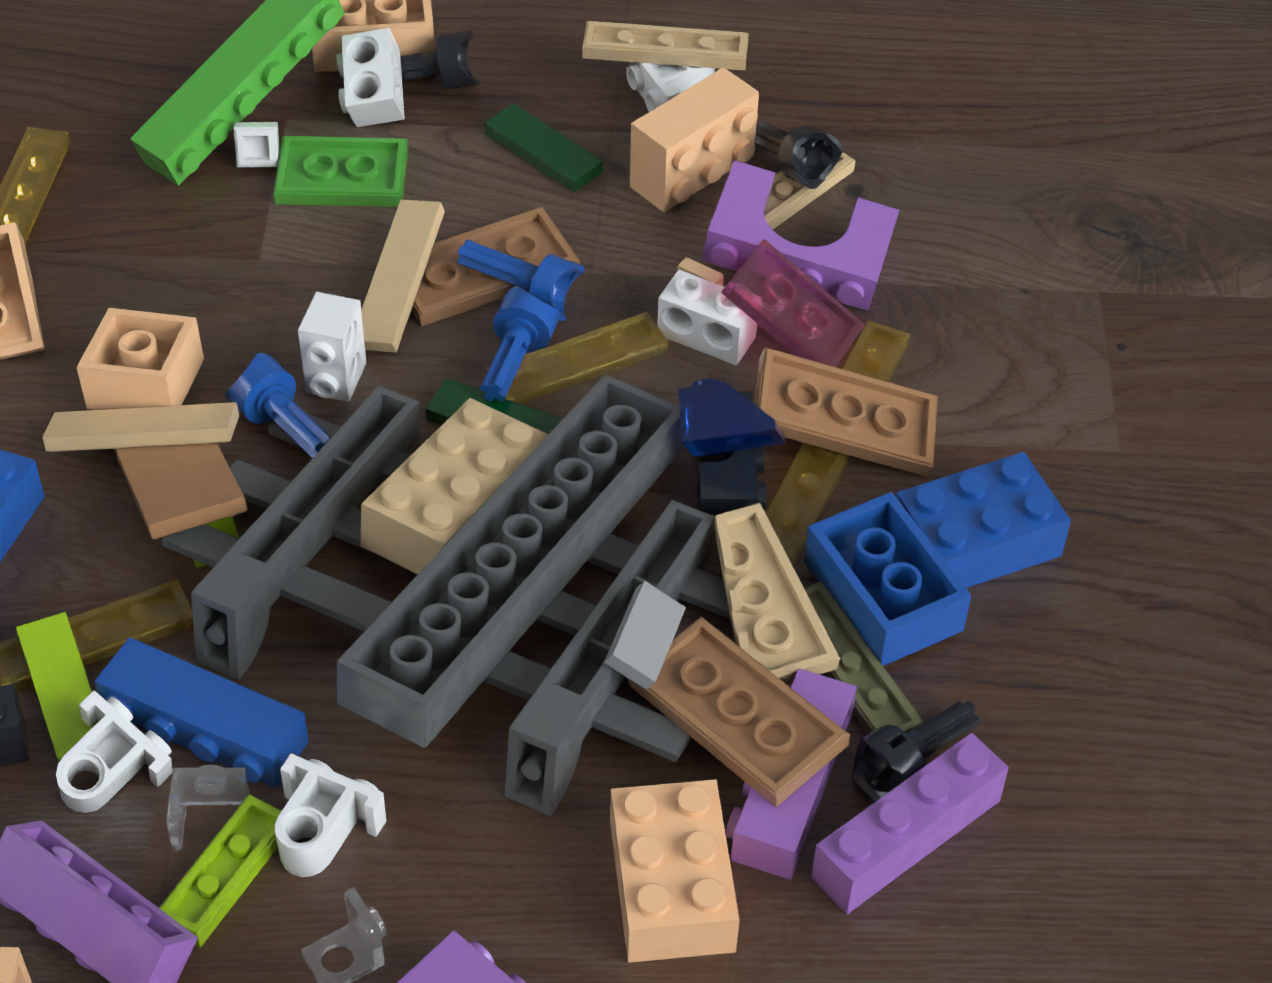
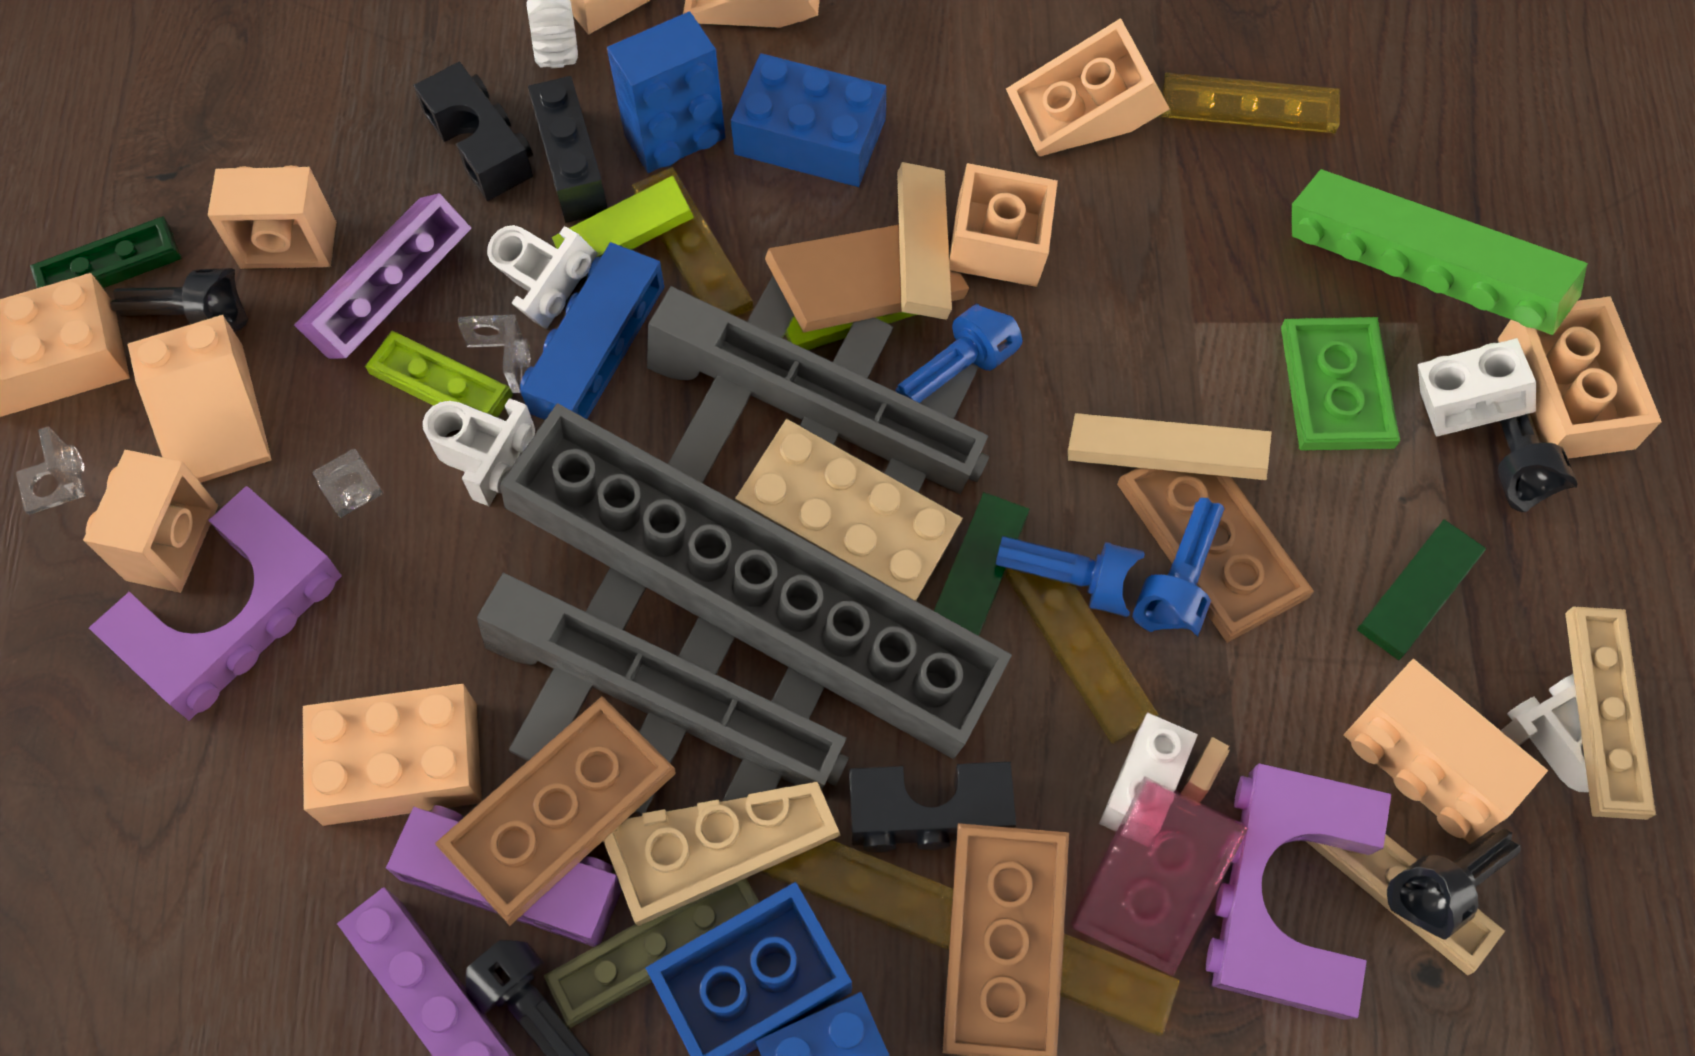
camera: 90 degrees right, 15 degrees up
white tile [234,122,280,167] -> none
white brick [298,292,366,402] -> none
light grey tile [604,580,686,690] -> none
clear blue slope [678,379,786,457] -> none

